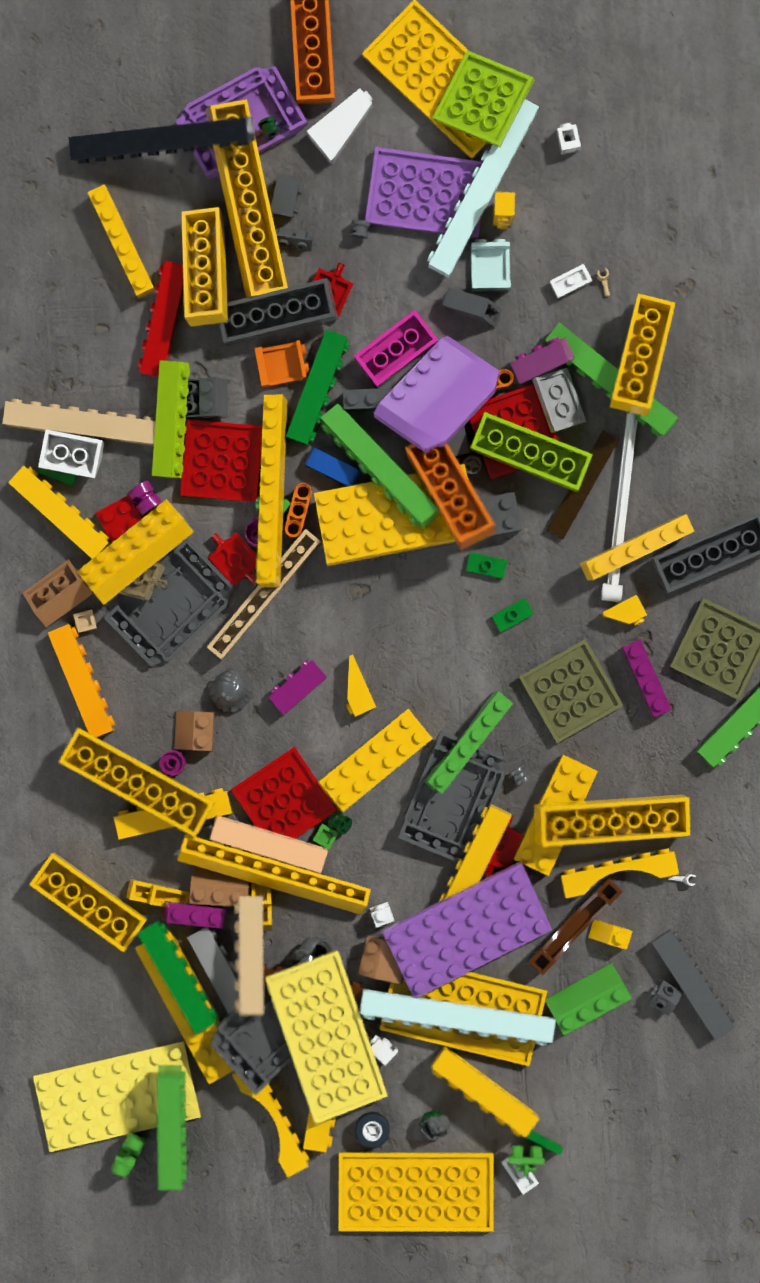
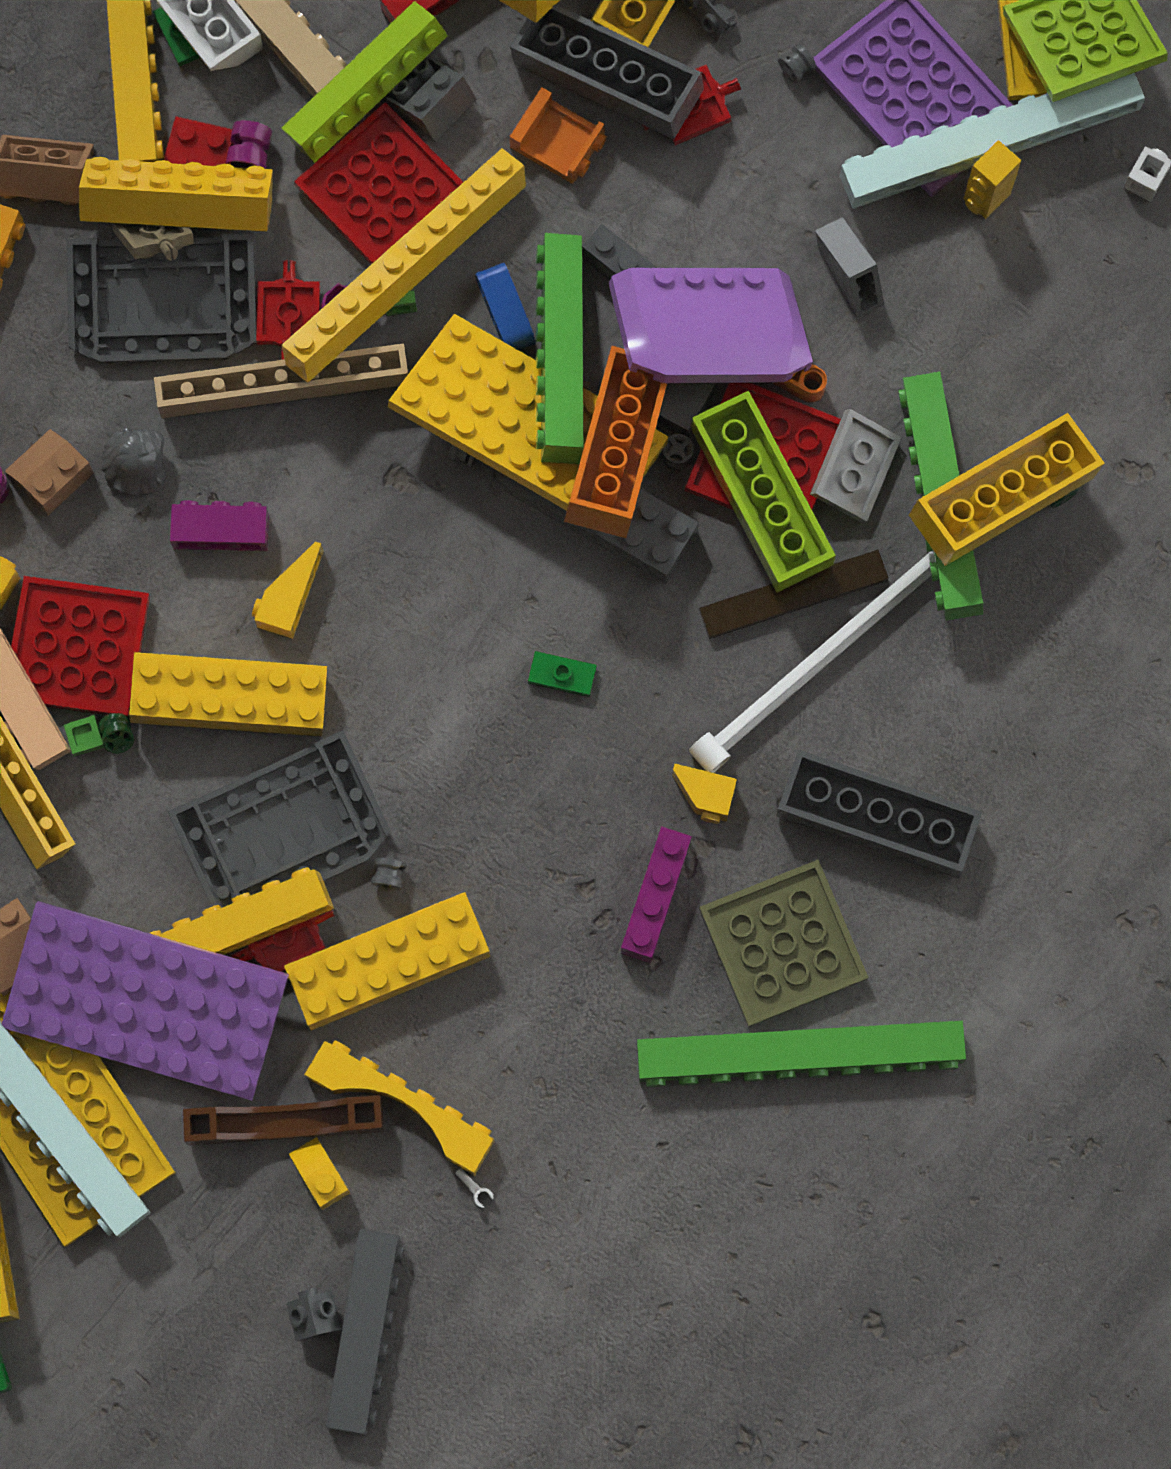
camera: 45 degrees right, 10 degrees down
tan plate [73,610,97,633] -> none
orange beam [285,483,312,539] -> none
green brick [286,329,350,446] -> none
dark pink brick [354,310,438,389] -> none
white brick [370,902,394,927] -> none
bright green arch [423,691,513,794] -> none
green plate [466,552,508,579] -> none
light aqua panel [471,239,511,291] -> none
magenta brick [510,337,575,384] -> none
olive plate [519,639,624,744] -> none
yellow brick [534,794,690,847] -> none
bright green slope [545,963,632,1036] -> none
white plate [549,264,592,299] -> none
yellow brick [580,514,695,581] -> none
tan hand [597,268,610,297] -> none

